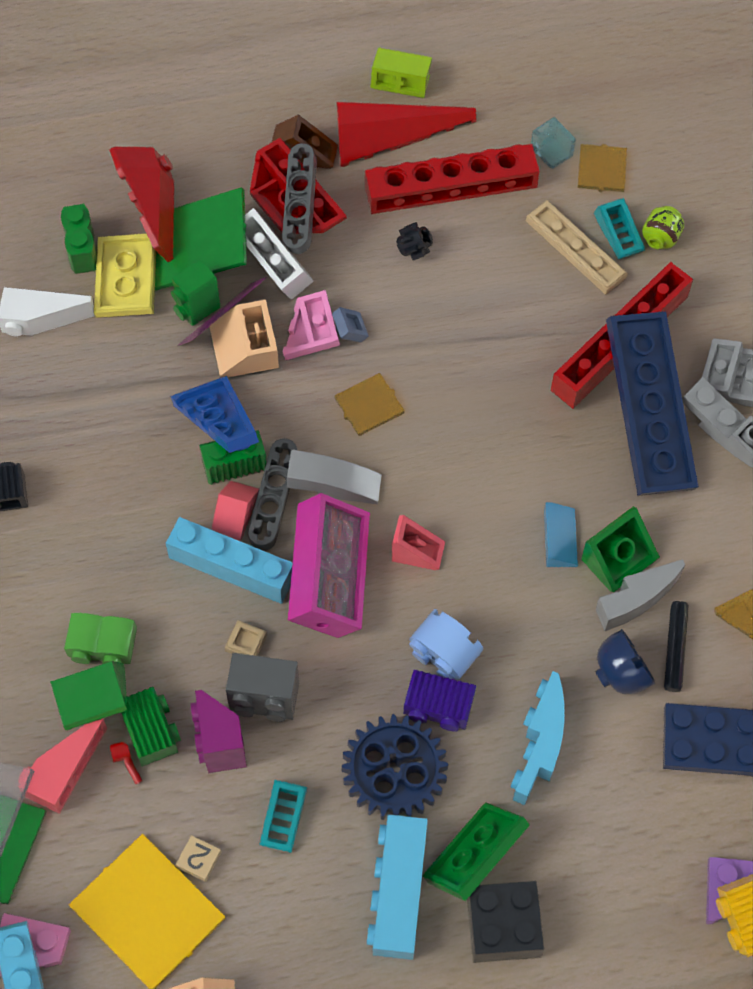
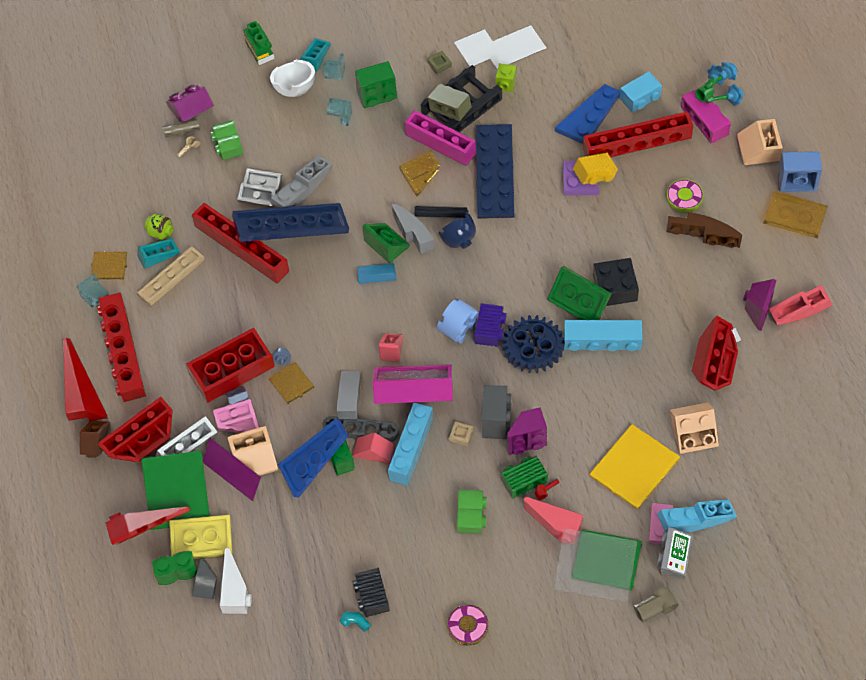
camera: 90 degrees left, 5 degrees down
green slope [50,661,128,730] -> none
green brick [171,260,221,326] -> none
tan tile [176,835,221,882] -> none
teal slope [259,780,308,853] -> none
dark grey beam [282,143,317,254] -> none
lime hinge [371,48,432,98] -> none
black gear [397,222,433,261] -> none
medium azure slope [511,671,564,805] -> none
none -> red brick [186,328,275,403]
none -> dark grey slope [192,559,217,599]
none -> sand blue plate [272,347,291,365]

